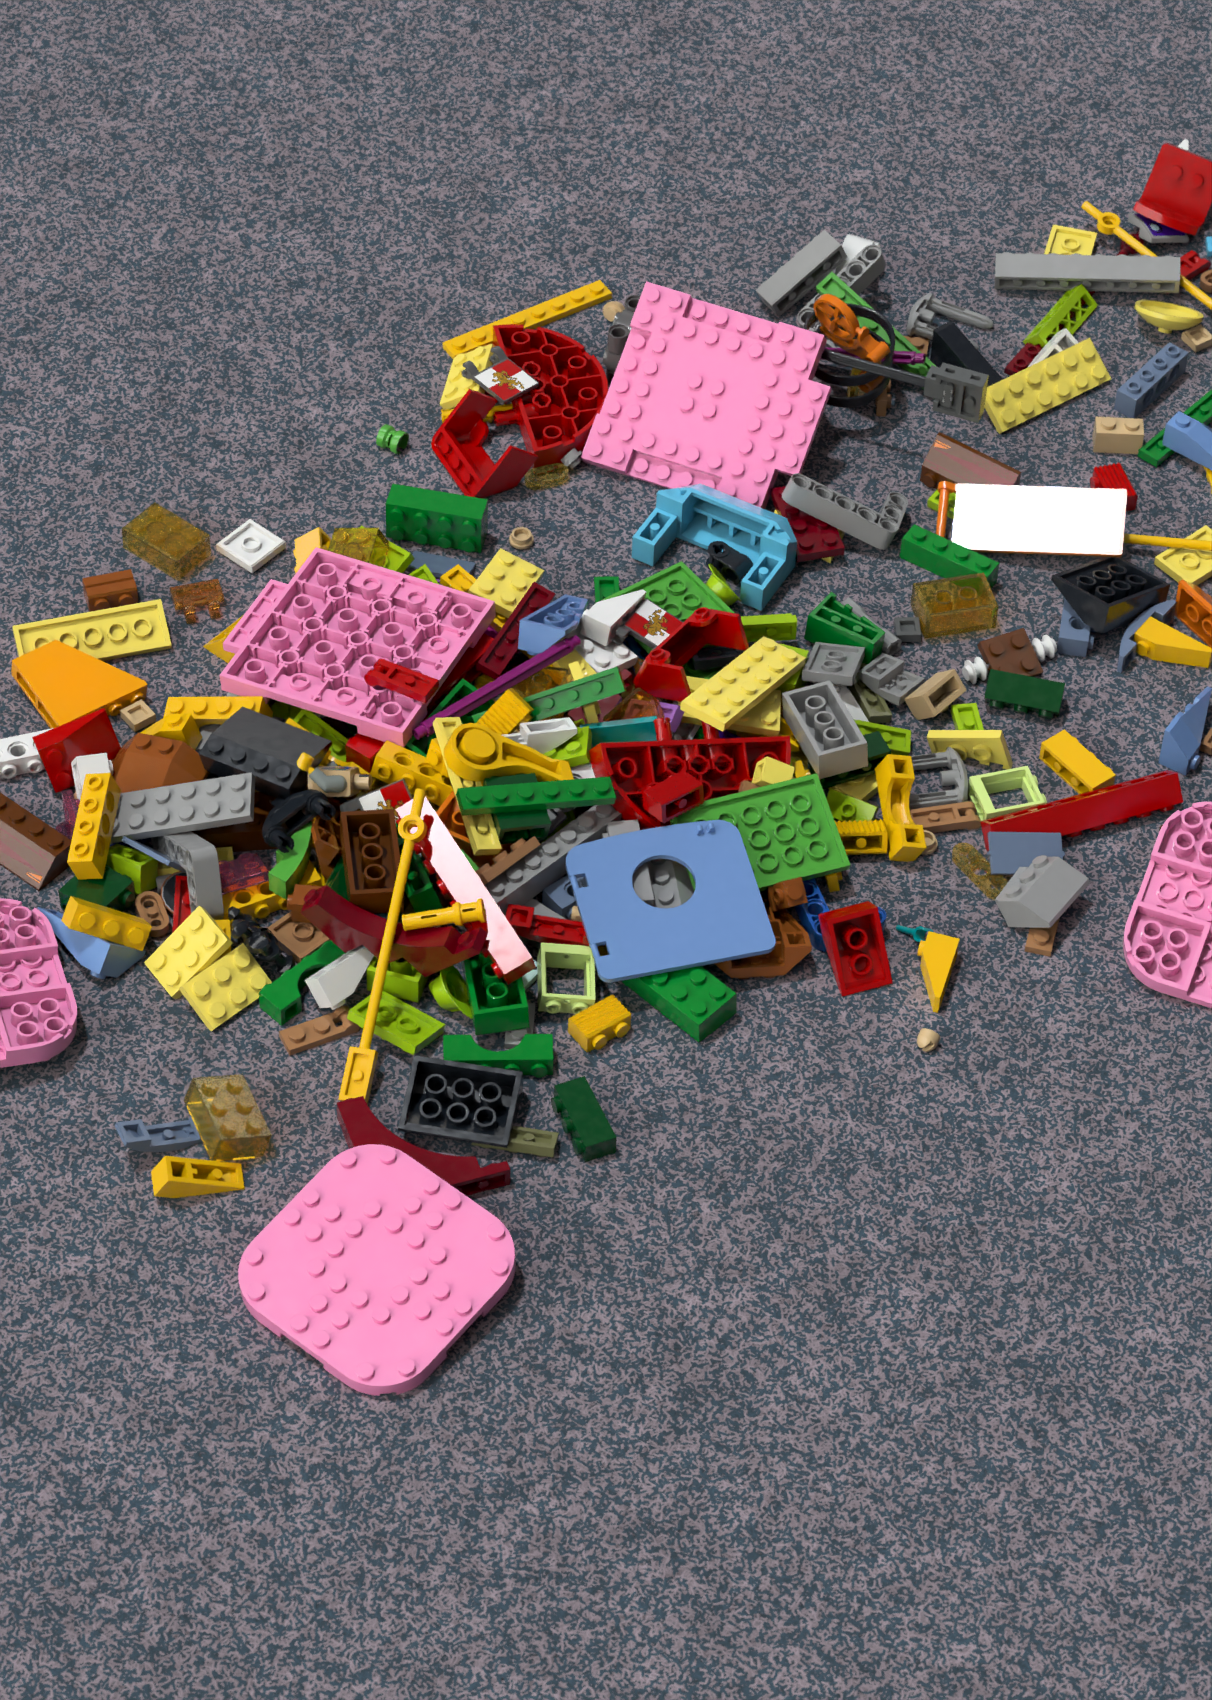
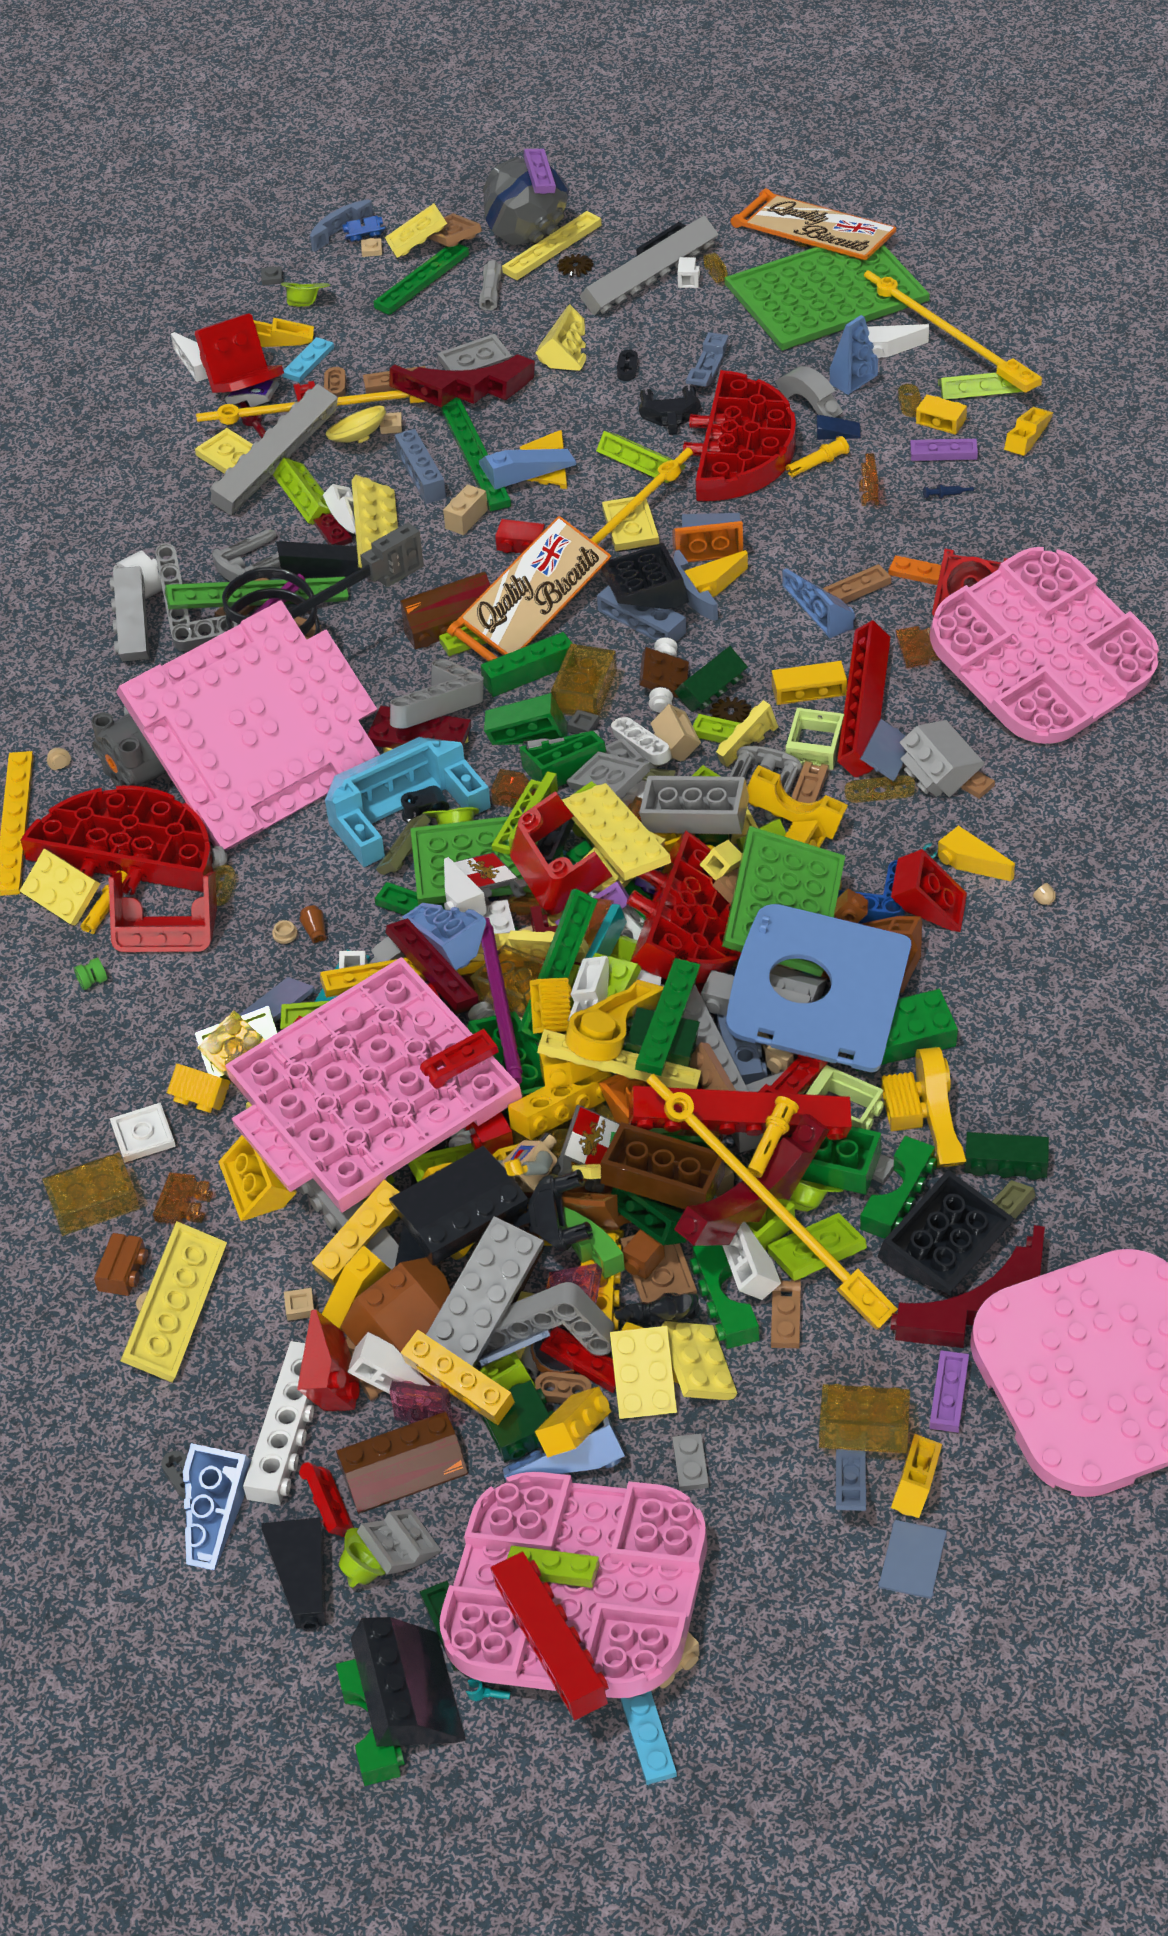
camera: 55 degrees left, 0 degrees up
light orange slope [11,640,147,729] -> none
green brick [386,484,488,553] -> none
flag [461,346,539,405] -> none
light yellow plate [468,548,544,618] -> none
red brick [642,770,704,824] -> none
orange piece [814,294,890,393] -> none
none -> dark orange cone [299,905,327,943]
none -> olive plate [376,814,431,875]
none -> green wedge [484,693,568,745]
none -> clear orange slope [491,769,536,810]
none -> white beam [611,717,672,765]
none -> light grey plate [672,1434,709,1491]
none -> dark brown gear [710,697,751,723]
none -> sand blue piece [878,1520,947,1599]
none -> yellow animal [915,1047,966,1168]
none -> medium lavender plate [930,1350,969,1433]

